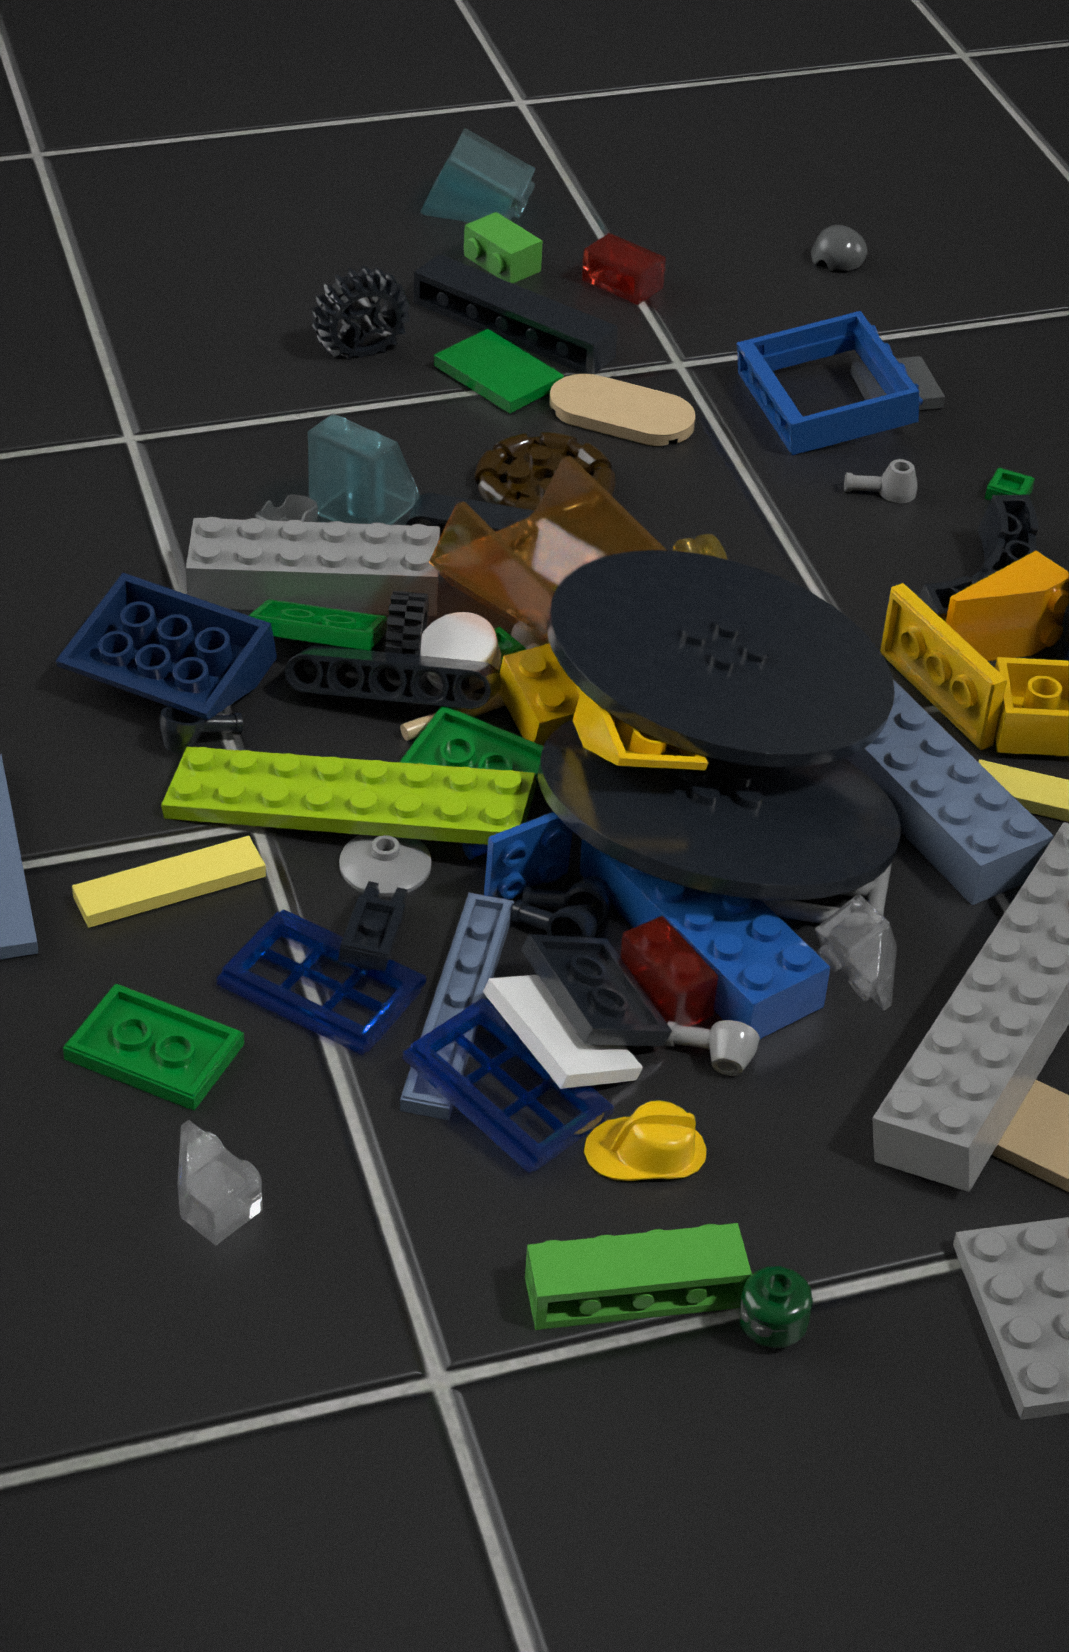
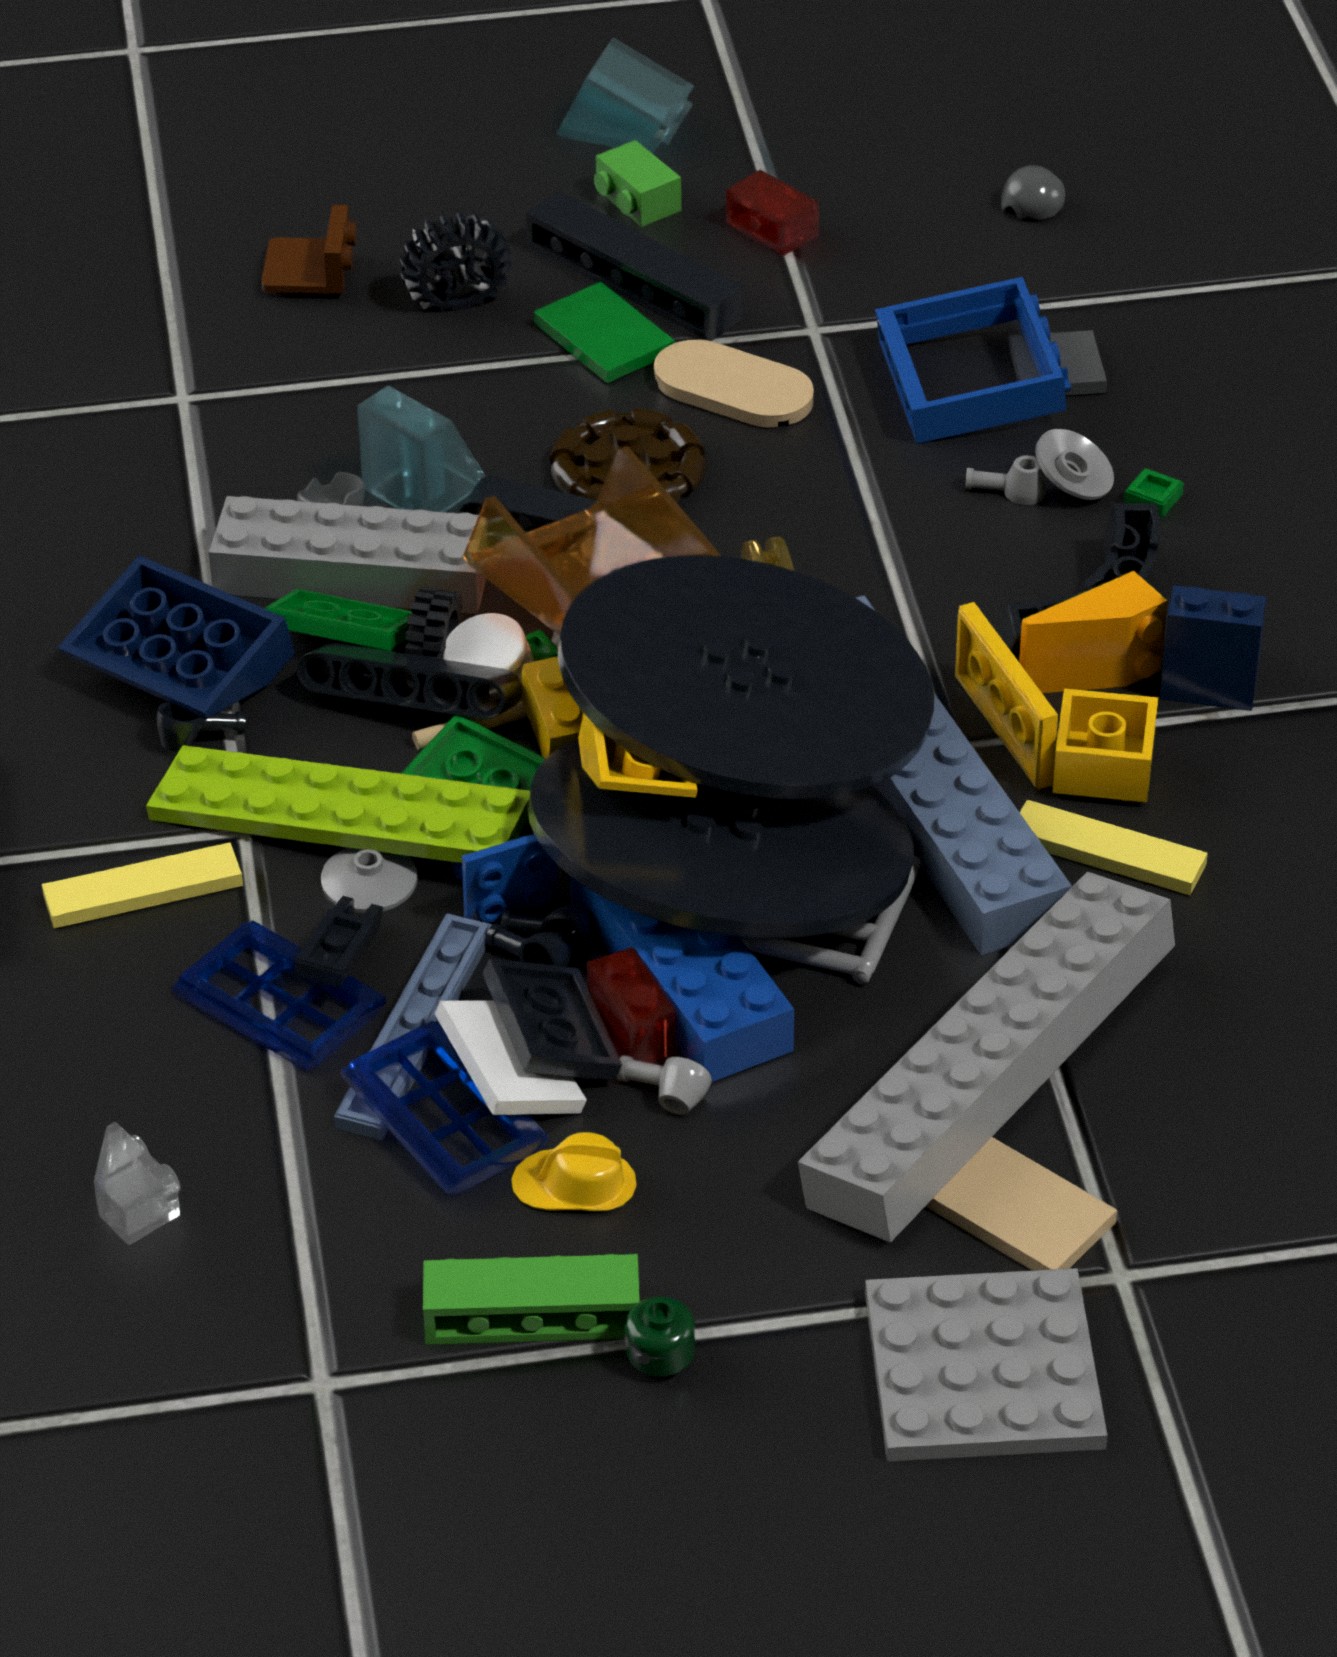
camera: 10 degrees right, 0 degrees up
green tile [63,984,244,1111] -> none
clear slope [815,893,897,1011] -> none
none -> reddish brown bracket [262,205,357,295]
none -> light grey dish [1035,429,1114,500]

